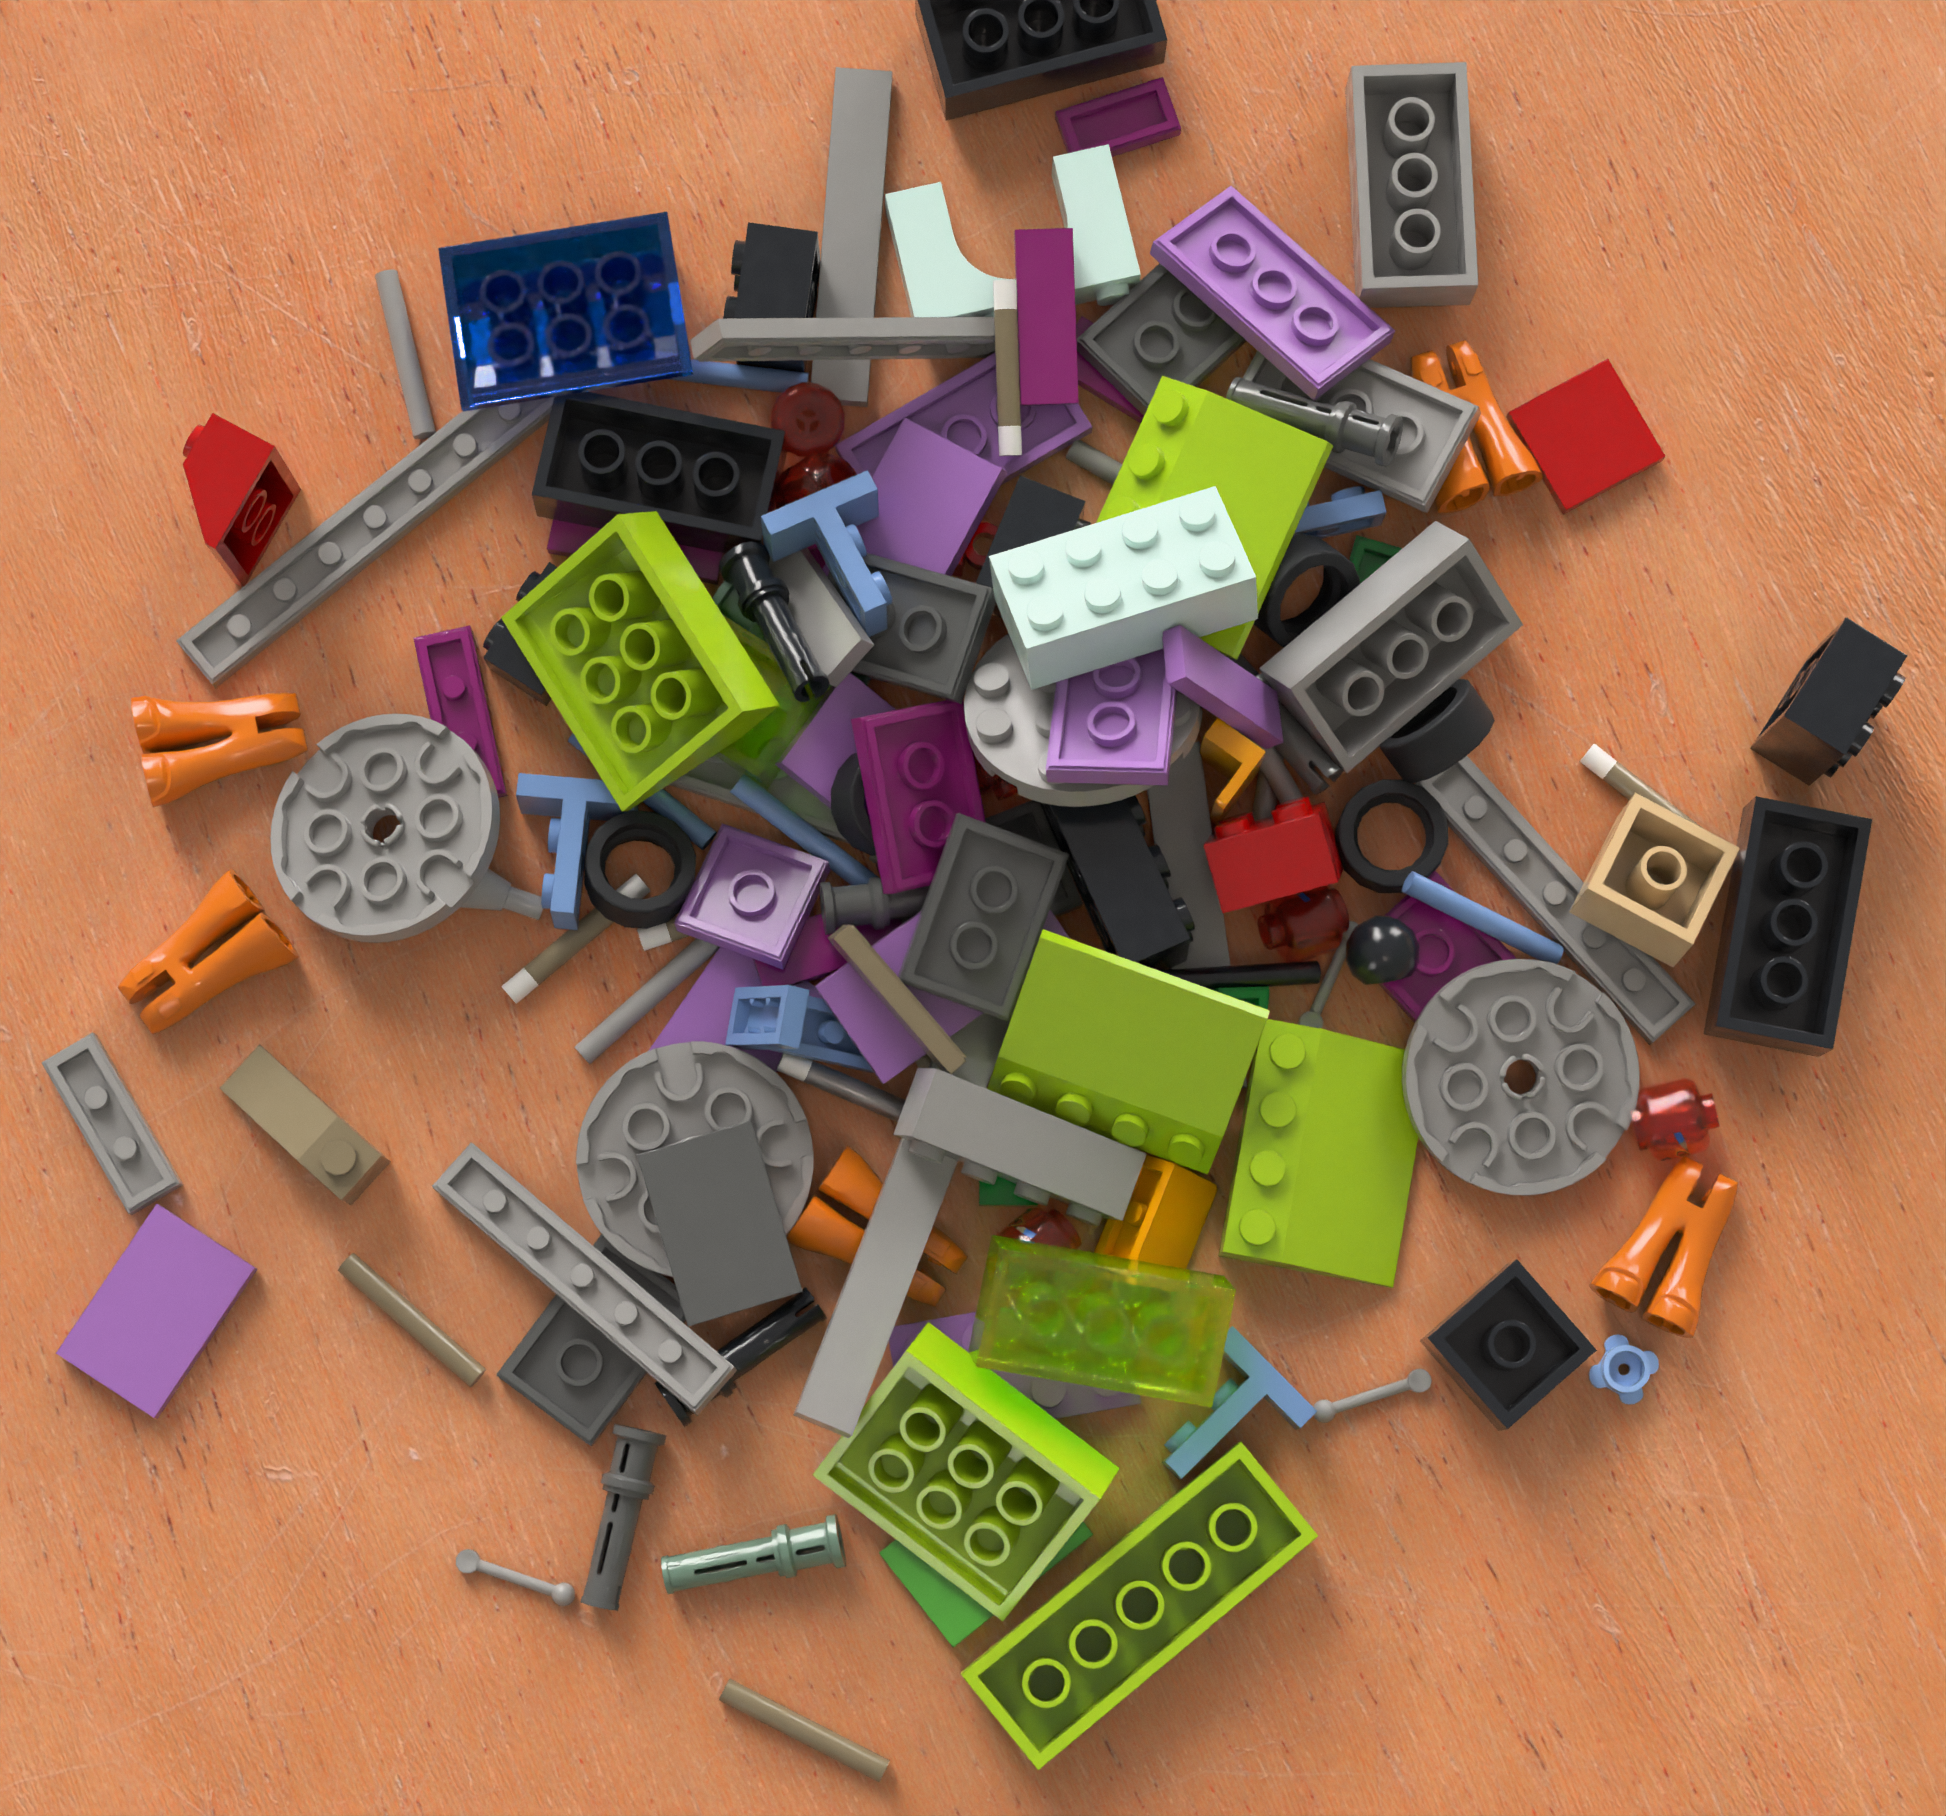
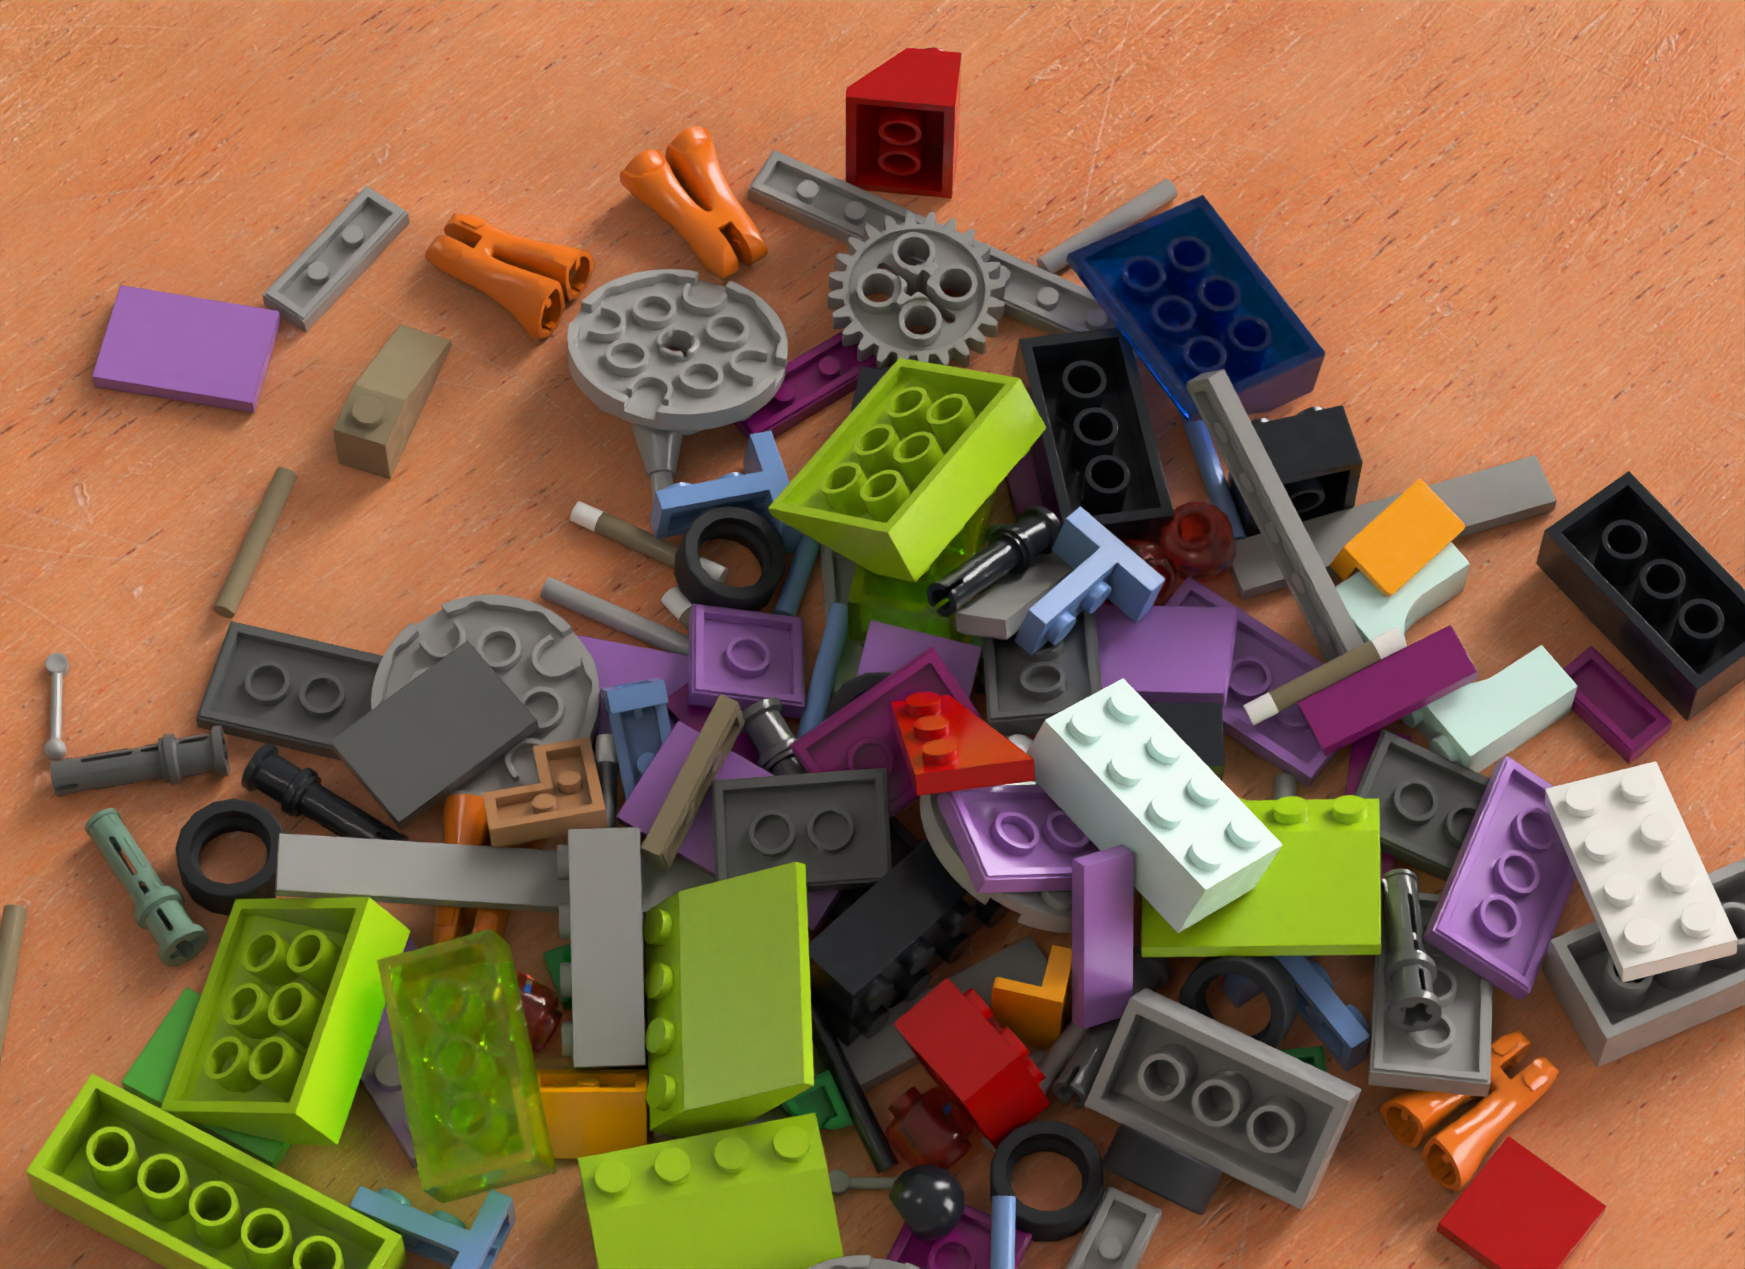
camera: 70 degrees right, 20 degrees down
light grey tile [432,1142,737,1416] -> none
none -> black tyre [175,799,284,916]
none -> medium nougat plate [482,737,608,848]
none -> light grey gear [828,211,1005,369]
none -> red wing [891,692,1036,796]
none -> light orange panel [1329,478,1465,597]
none -> white plate [1545,761,1737,983]

